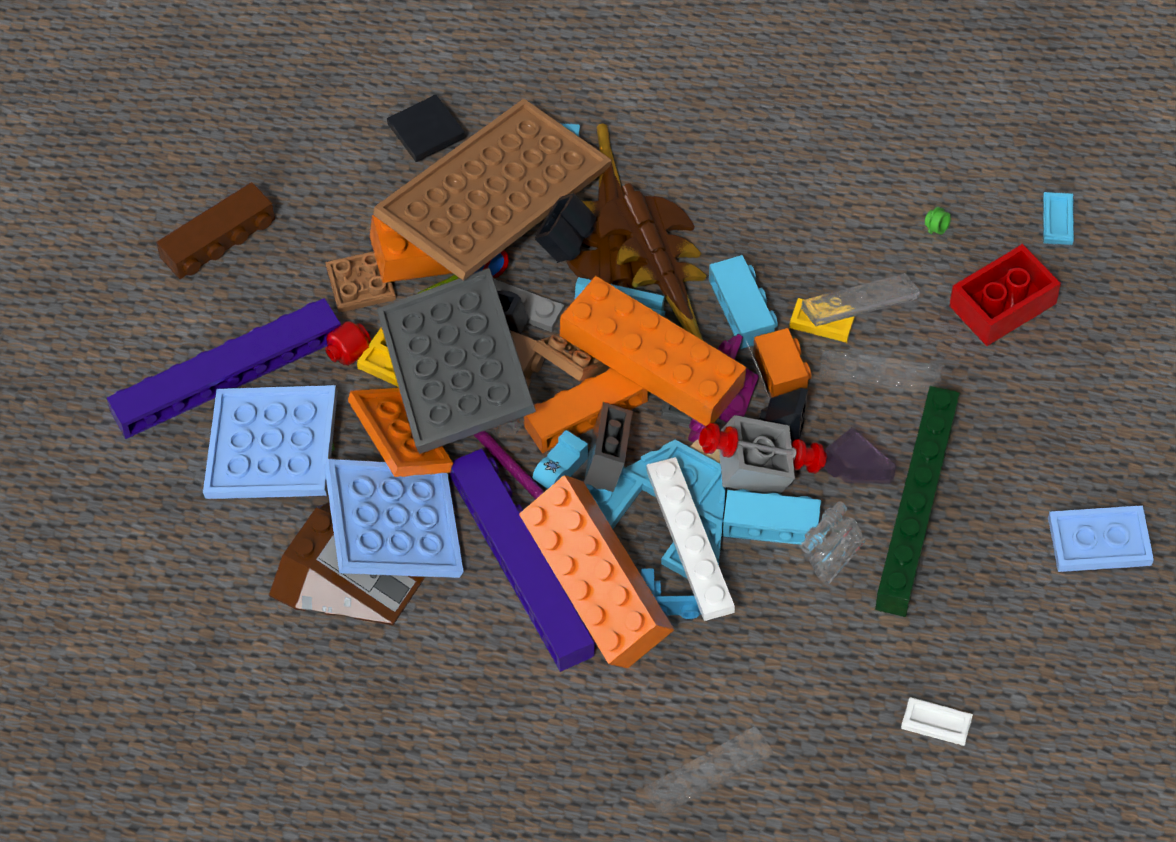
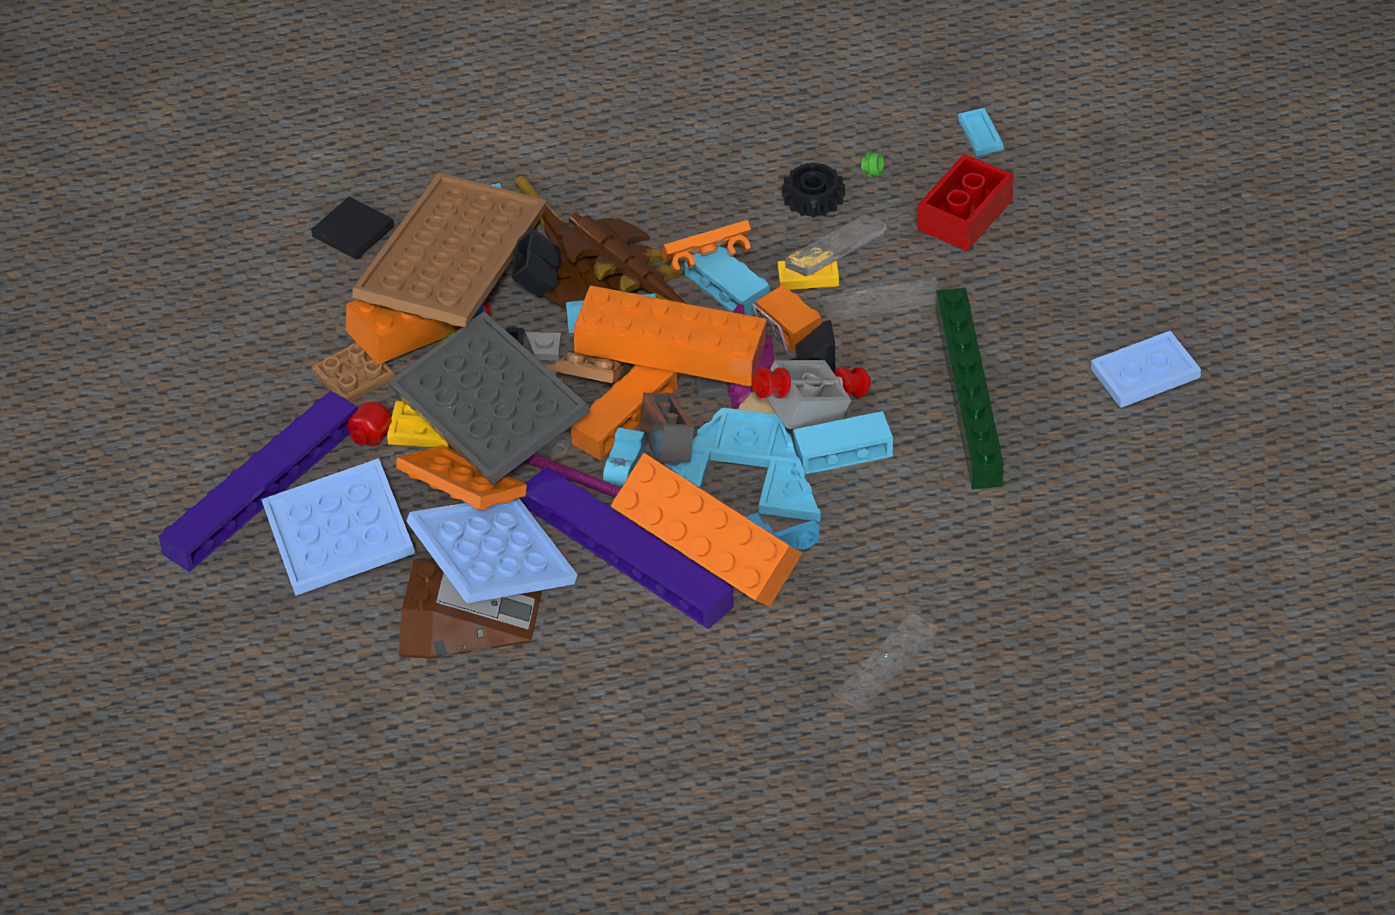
camera: 20 degrees left, 10 degrees down
reddish brown brick [156,182,275,279] -> none
white plate [646,457,735,621] -> none
clear plate [800,501,866,584] -> none
clear purple slope [825,427,896,484] -> none
white tile [901,697,973,746] -> none
none -> orange plate [660,220,751,273]
none -> black gear [782,163,845,217]

